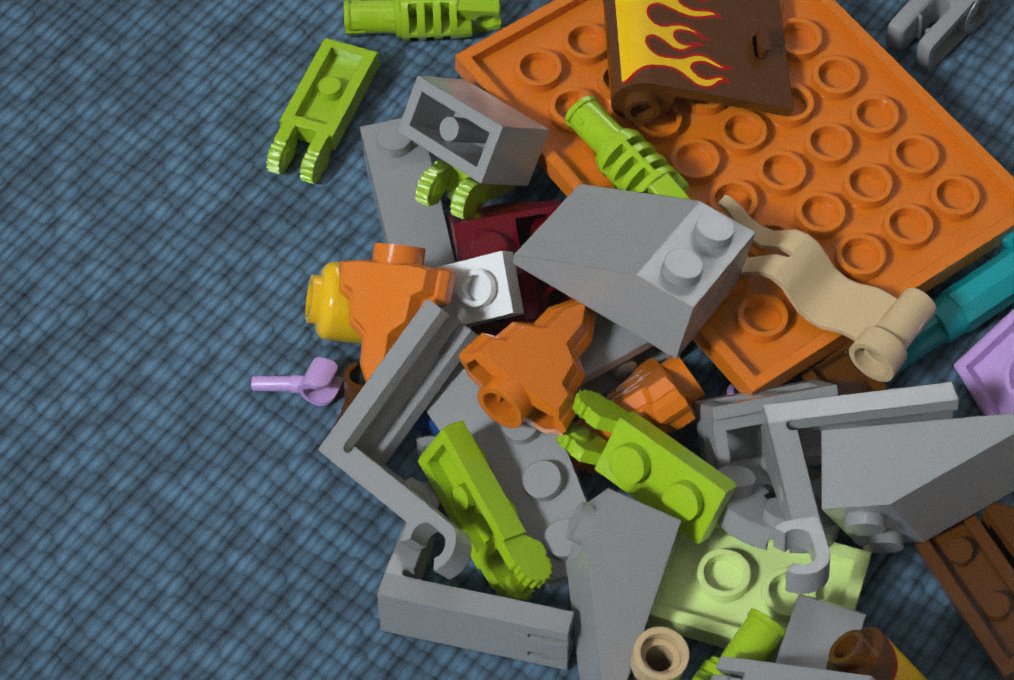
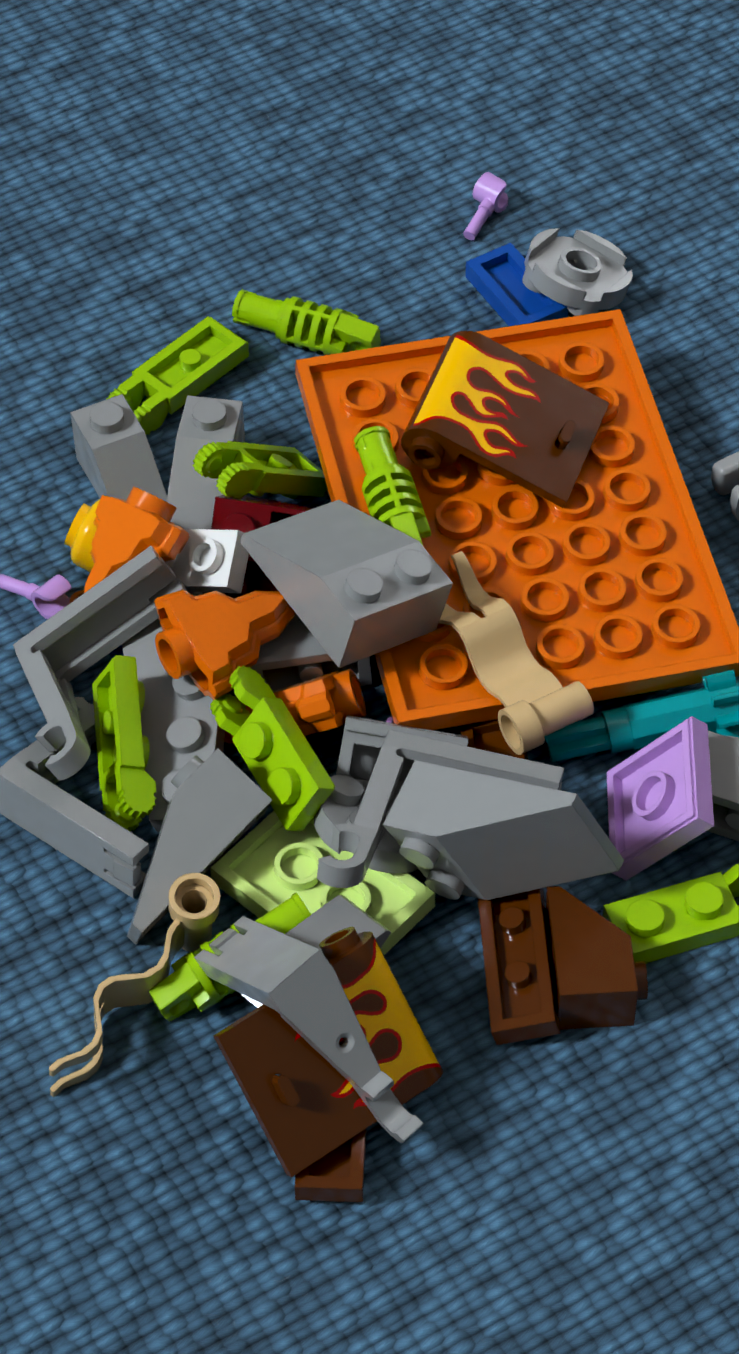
camera: 20 degrees right, 5 degrees down
light grey brick [398,75,549,186] -> none
none -> light grey slope [70,394,167,501]

